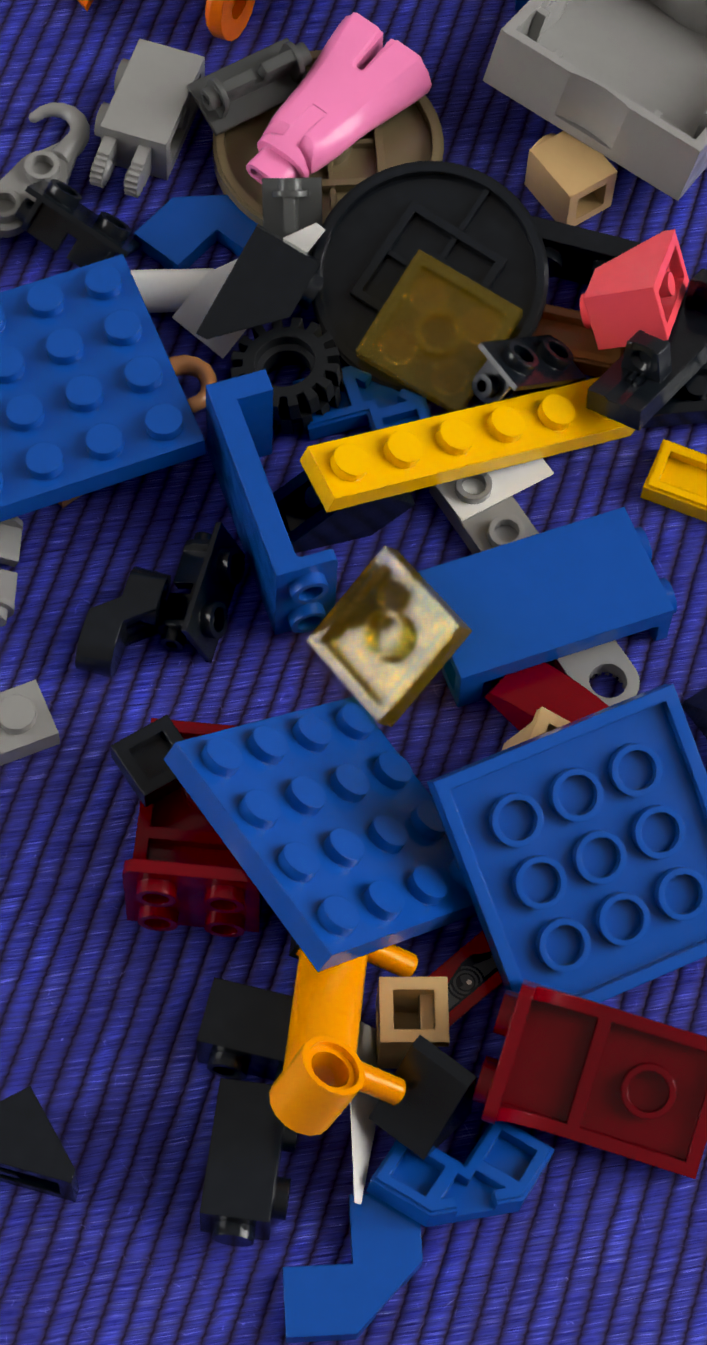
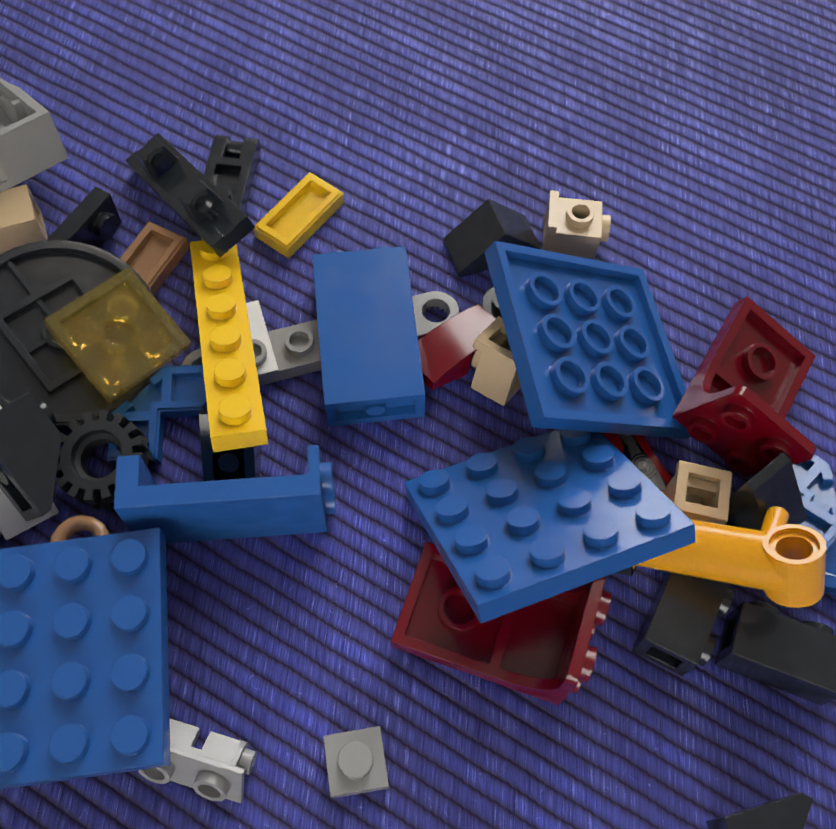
camera: 75 degrees left, 0 degrees up
black piece [75,566,171,678] -> none
black plate [110,715,184,808] -> none
black hinge [157,522,245,663] -> none
clear yellow plate [306,545,472,727] -> none
black hinge [472,335,587,403] -> none
coral slope [579,229,689,350] -> none

